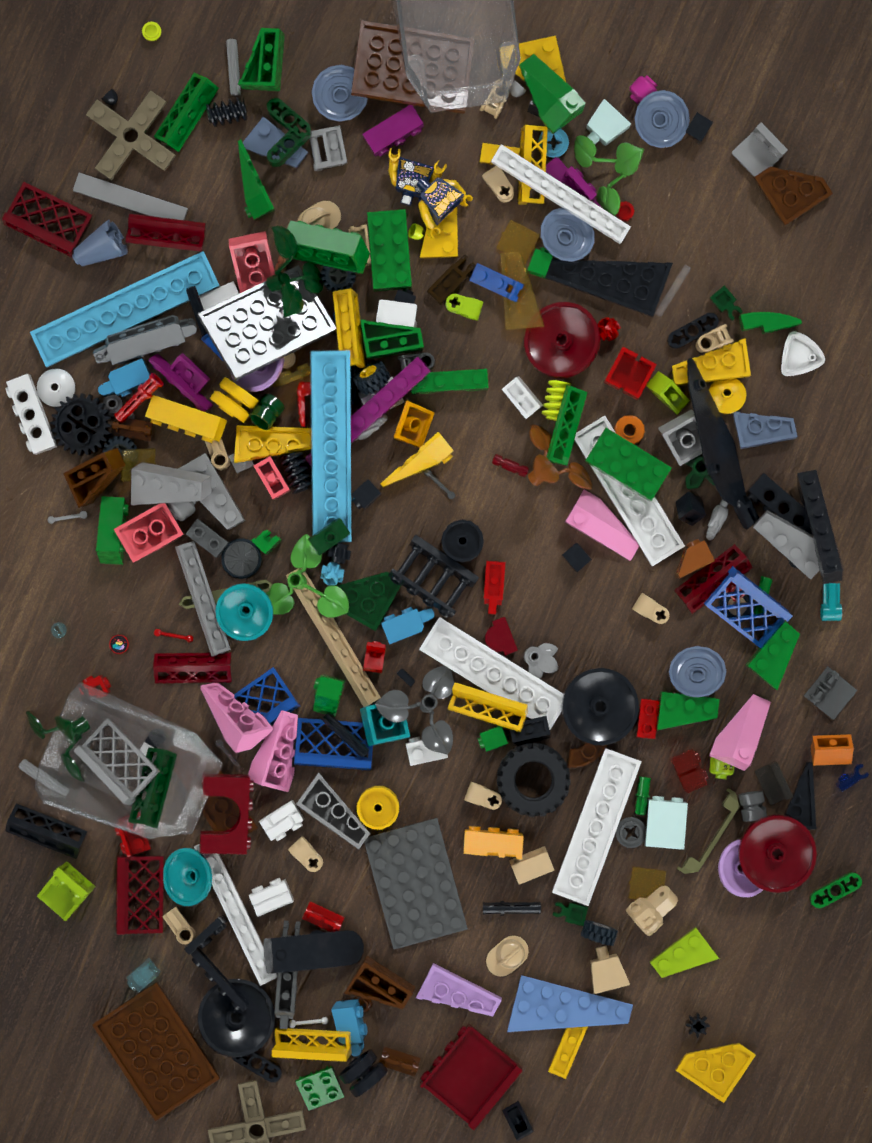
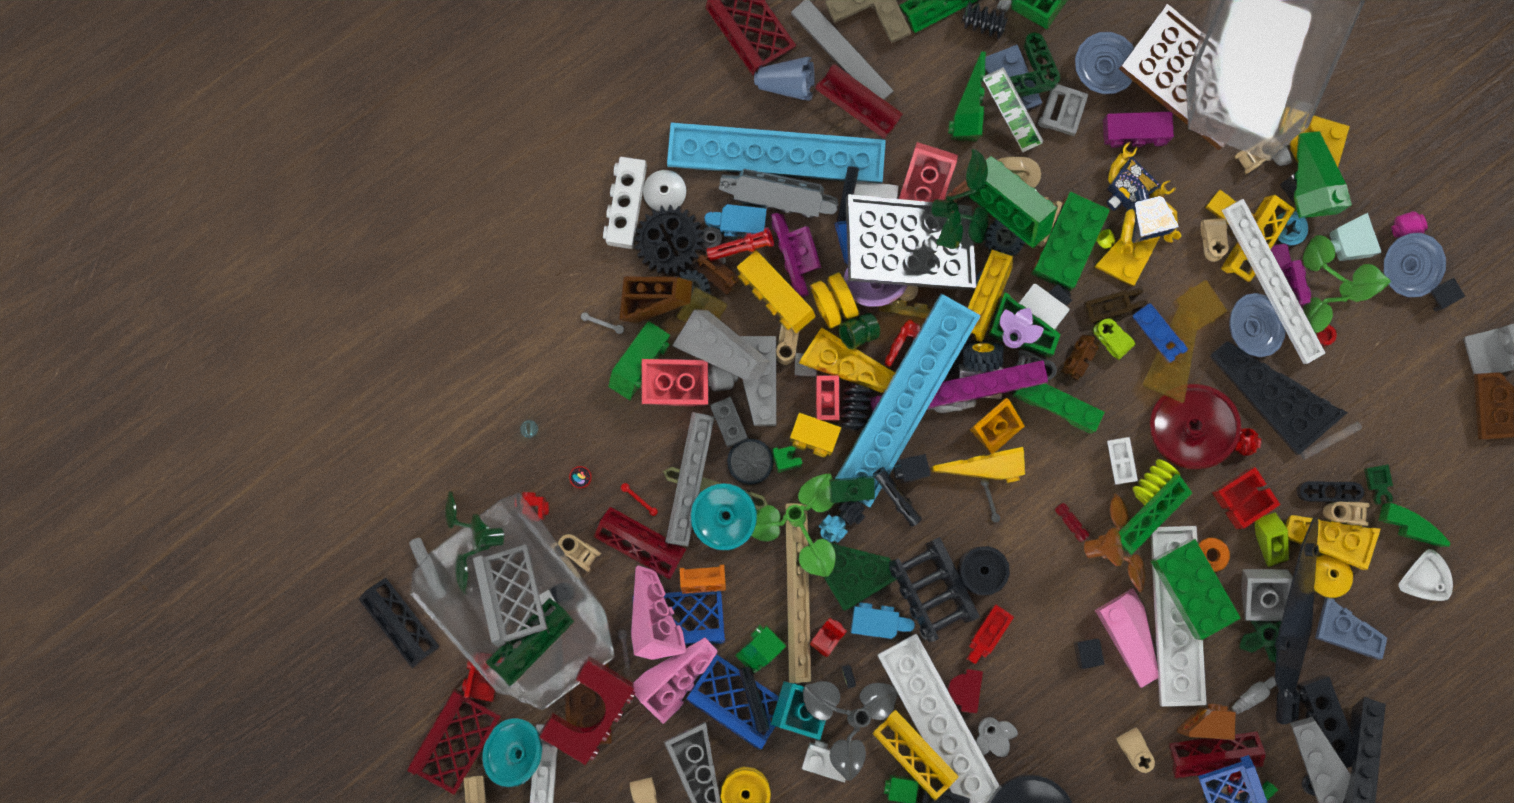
camera: 30 degrees right, 5 degrees down
lime bracket [37,862,96,921] -> none
white brick [259,800,304,841] -> none
green brick [527,247,553,279] -> none
black panel [675,491,706,526] -> none
none -> tan piece [558,534,602,572]
none -> orange hinge [680,564,726,594]
none -> yellow brick [789,413,841,458]
none -> black pin [873,467,922,527]
none -> tile [983,67,1043,152]
none -> lavender plate [1000,308,1044,348]
none -> reddish brown hinge [1061,335,1099,381]

